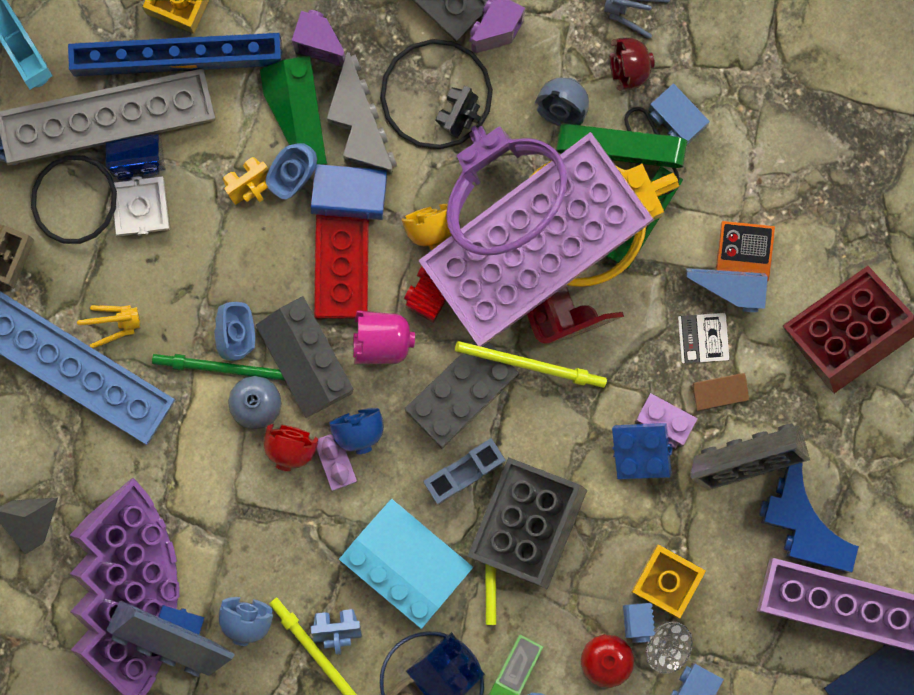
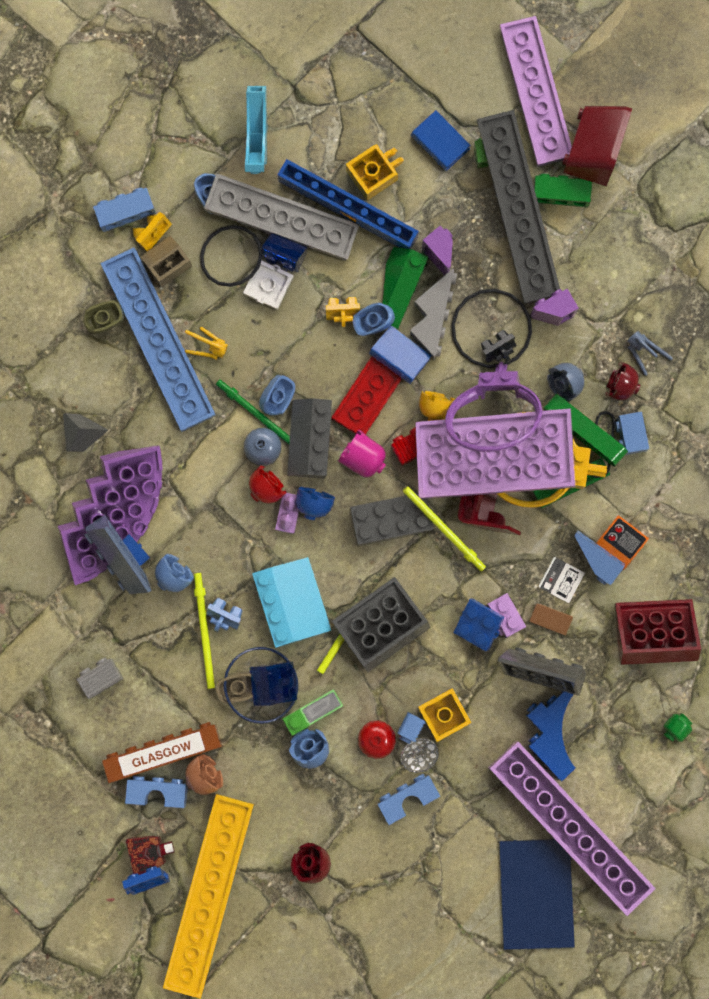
camera: 35 degrees right, 0 degrees up
sand blue arch [423,438,506,505] -> none

